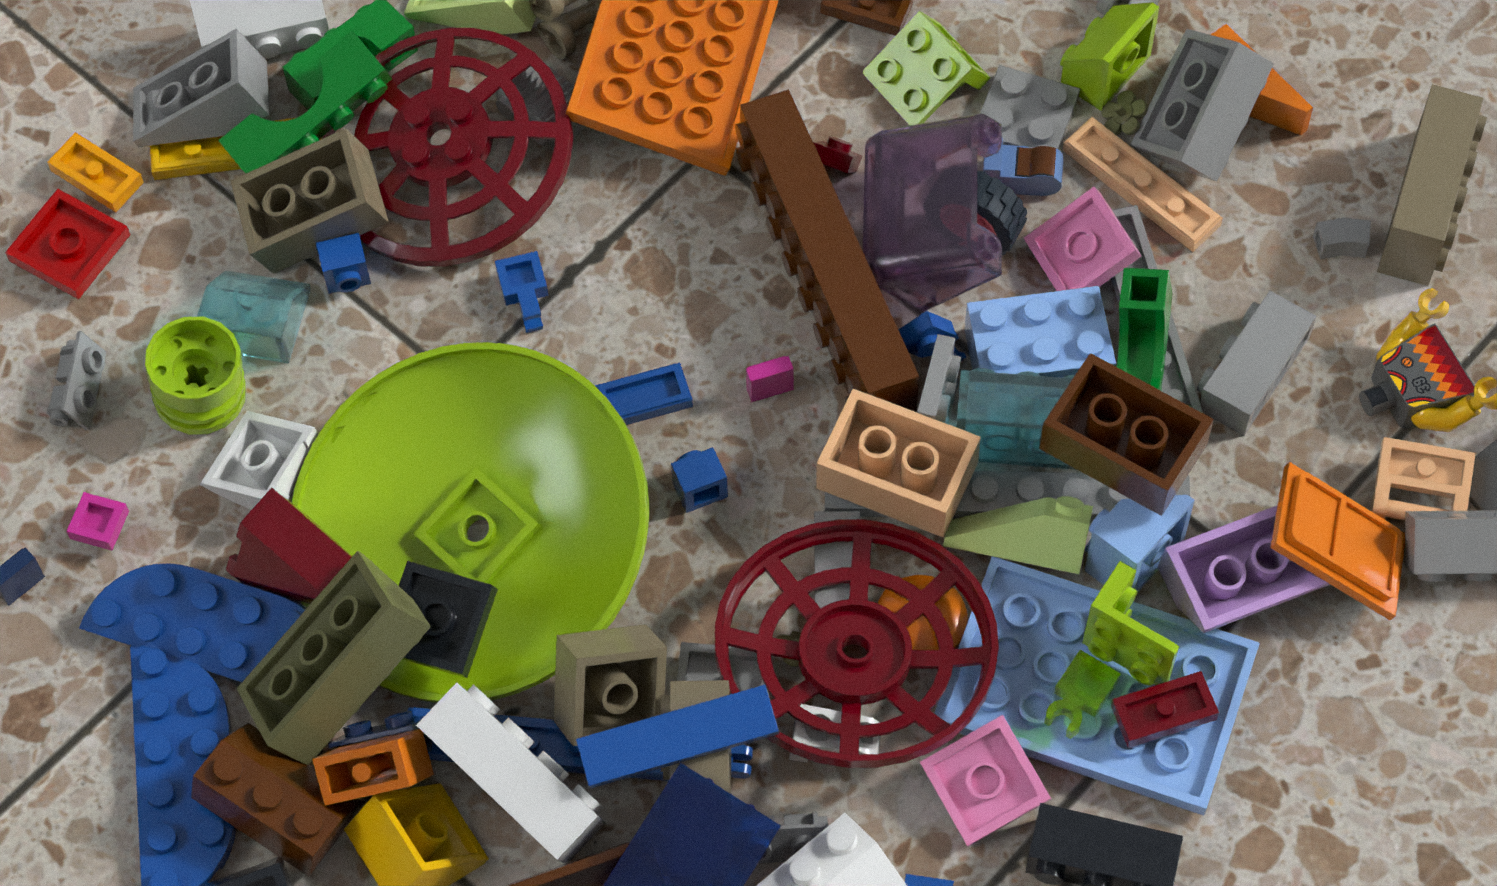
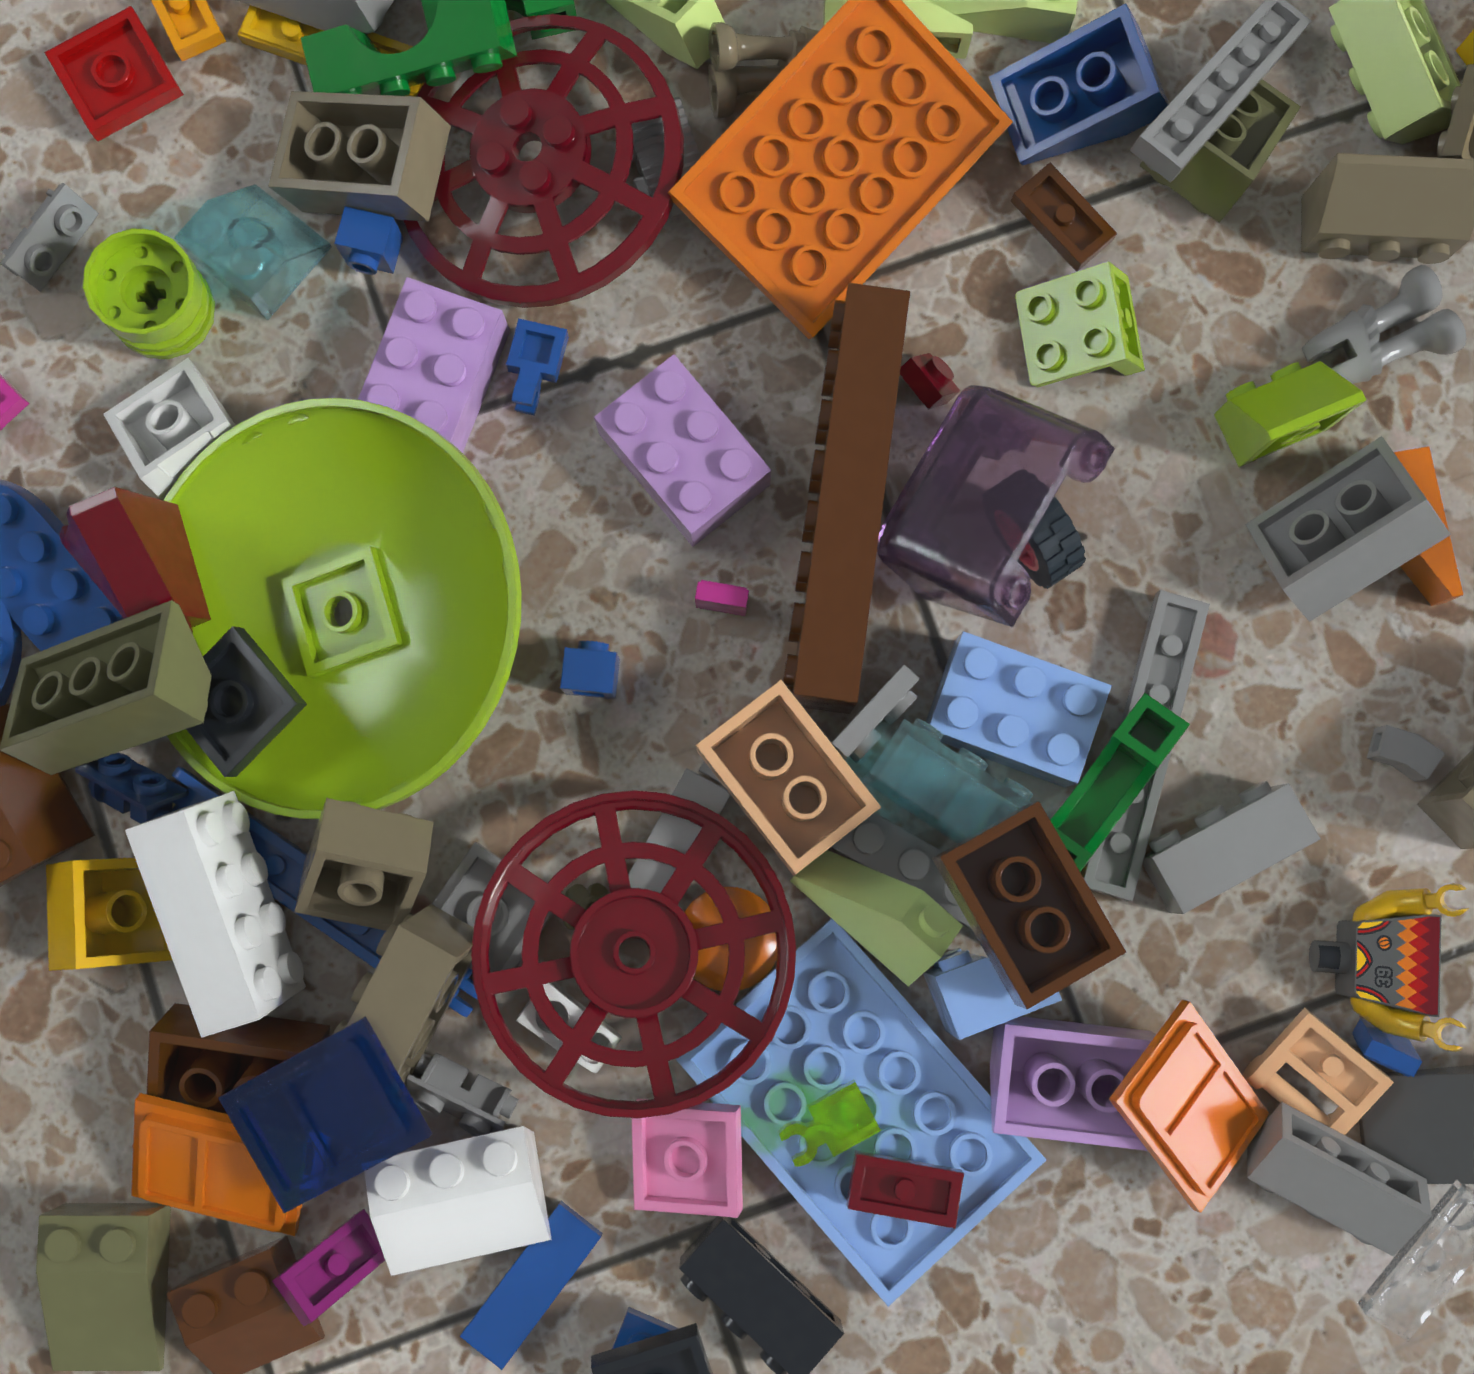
camera: 25 degrees right, 20 degrees up
orange brick [312,729,434,806] -> none
blue tile [576,685,779,789] -> none
blue tile [595,362,693,425] -> none
blue plate [898,311,967,361] -> none
light grey plate [972,65,1080,150] -> none
medium blue leg [983,137,1064,196] -> none
bright pink plate [1024,187,1141,291] -> none
light nougat tile [1062,117,1223,252] -> none
lime bracket [1082,561,1179,686] -> none
olive plant [1101,91,1148,135] -> none
none -> lavender brick [358,277,510,453]
none -> lavender brick [594,354,772,547]
none -> blue tile [1352,1018,1423,1077]

